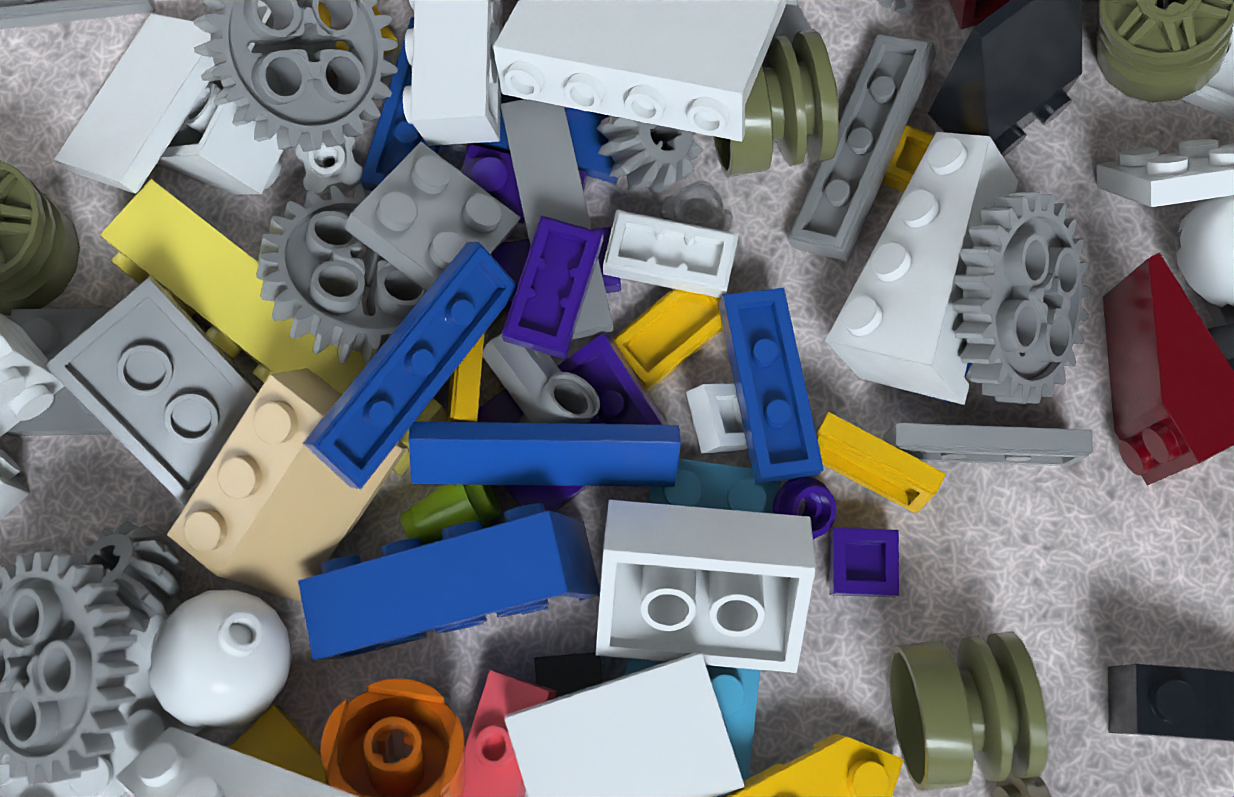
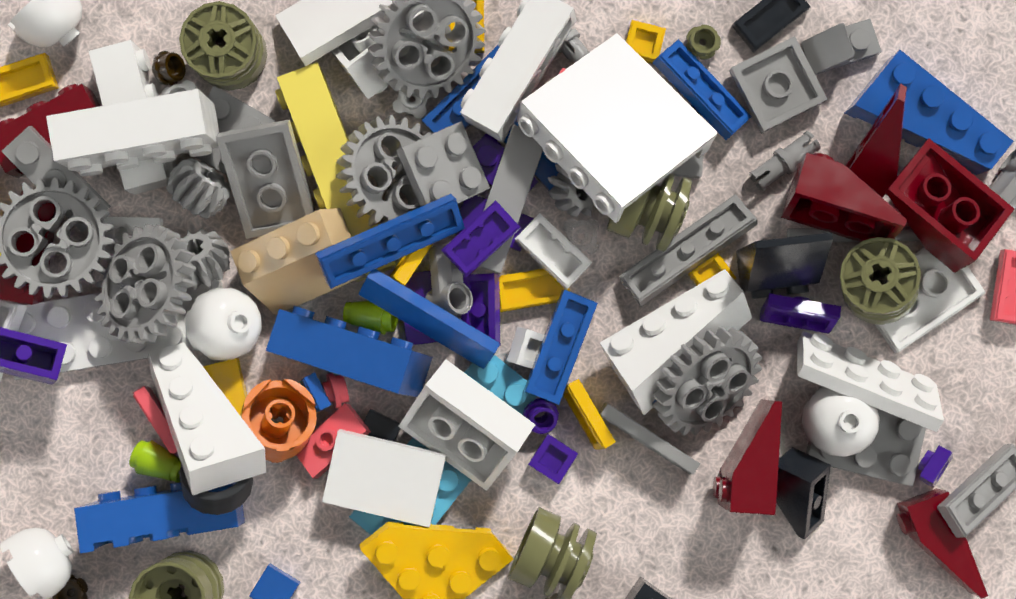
camera: 30 degrees right, 10 degrees up
none -> light grey gear [166,158,231,219]
none -> blue tile [298,372,331,414]
none -> coral plate [321,373,349,409]
none -> dark purple plate [759,293,841,334]

